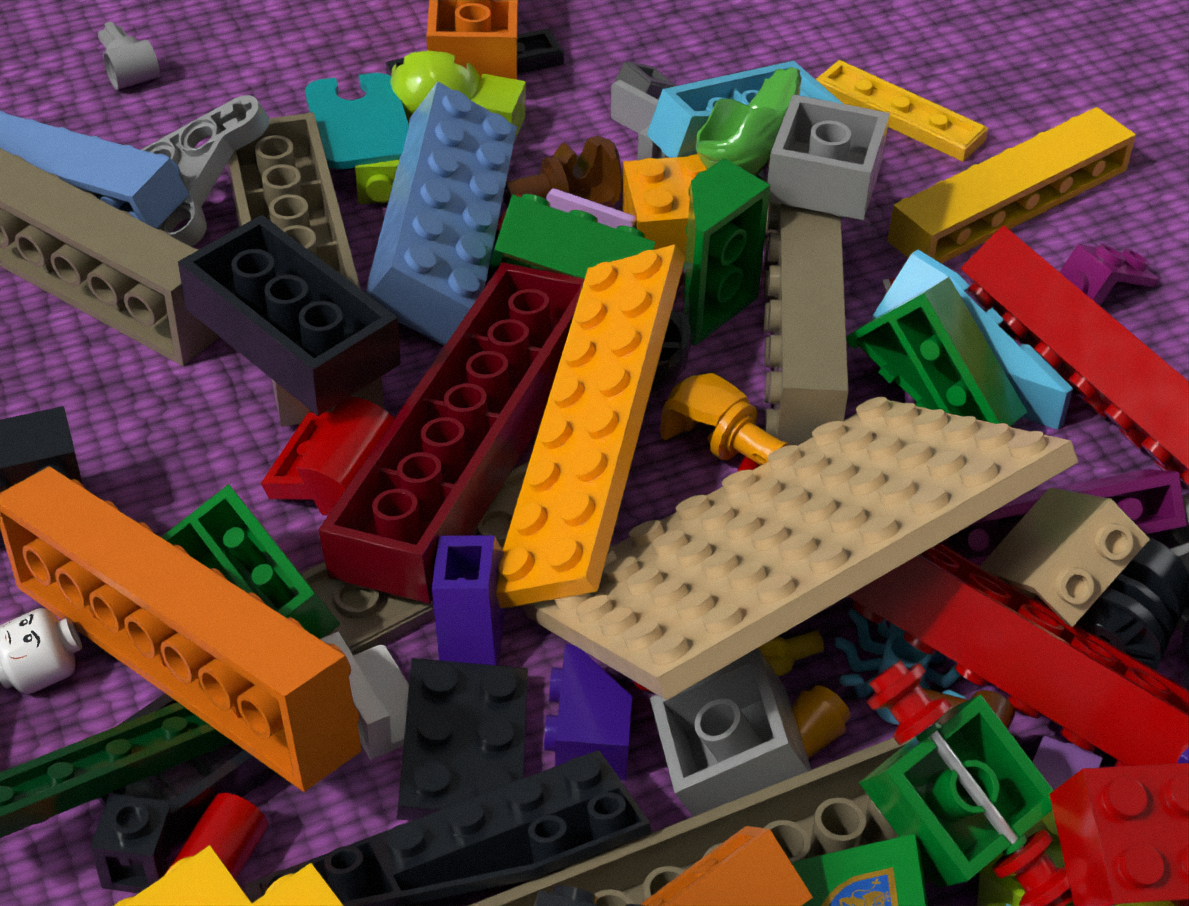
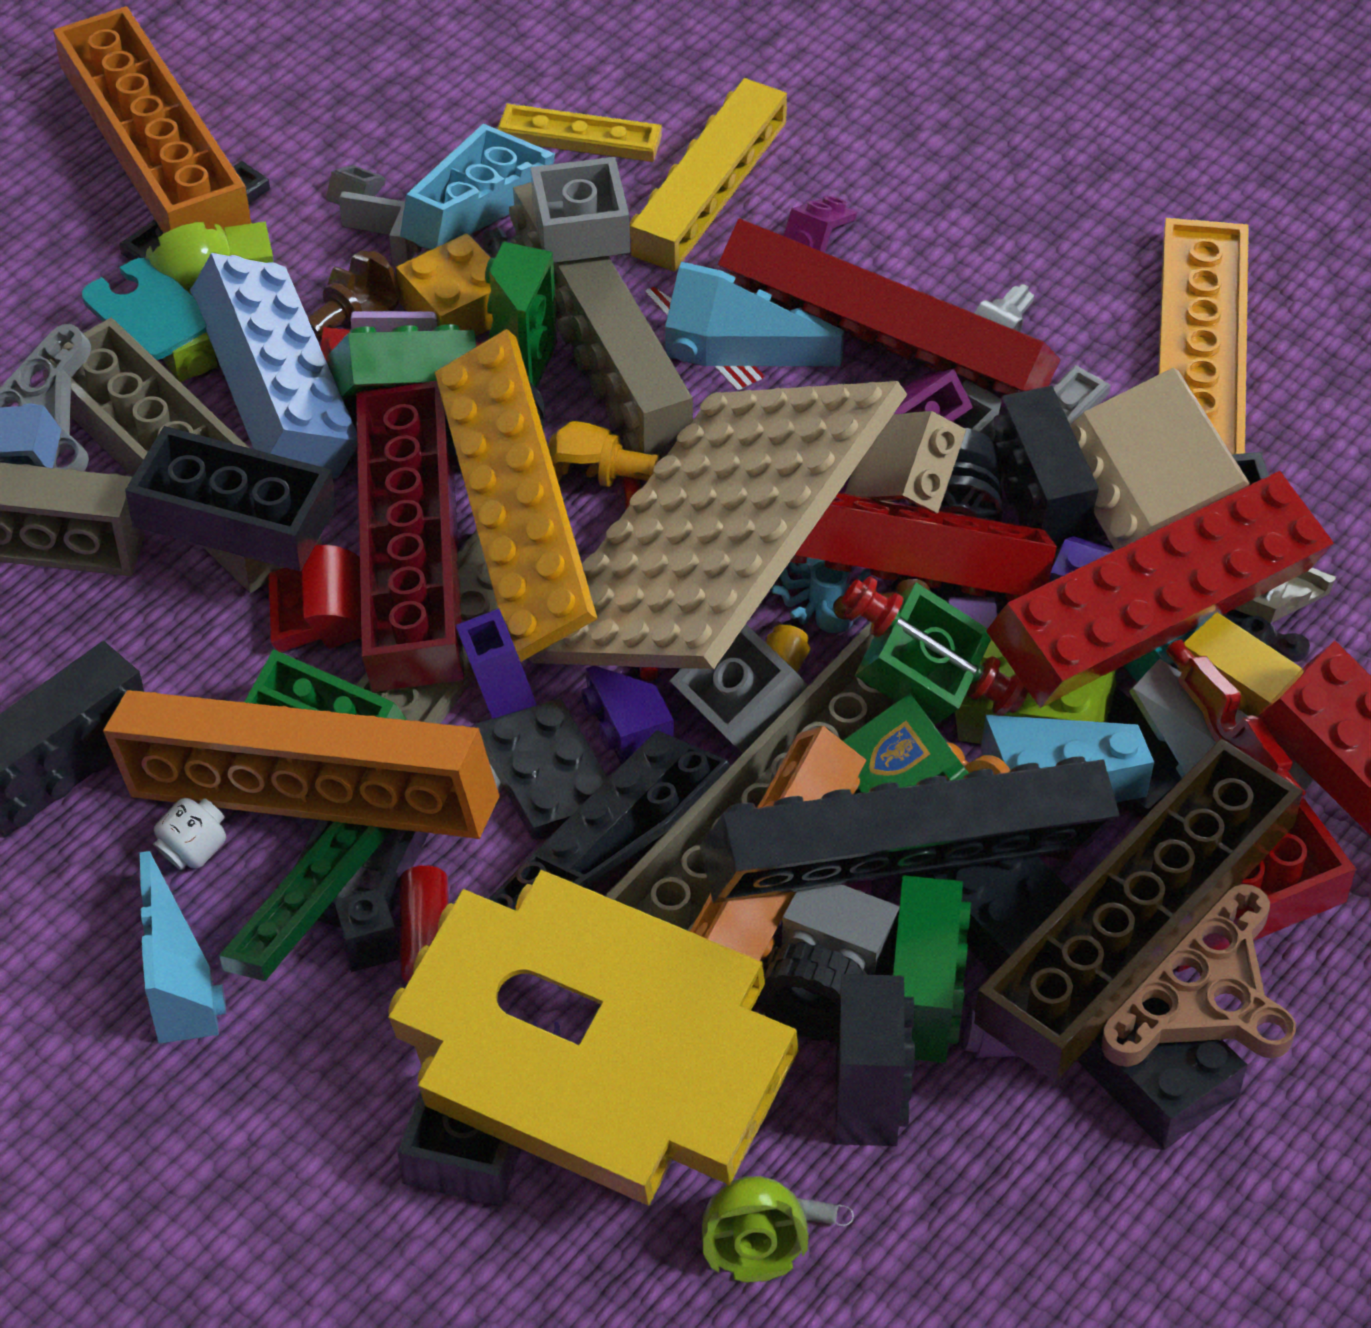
camera: 25 degrees left, 5 degrees up
bright green hair [696,67,802,176] -> none
green wedge [846,277,1027,427] -> none

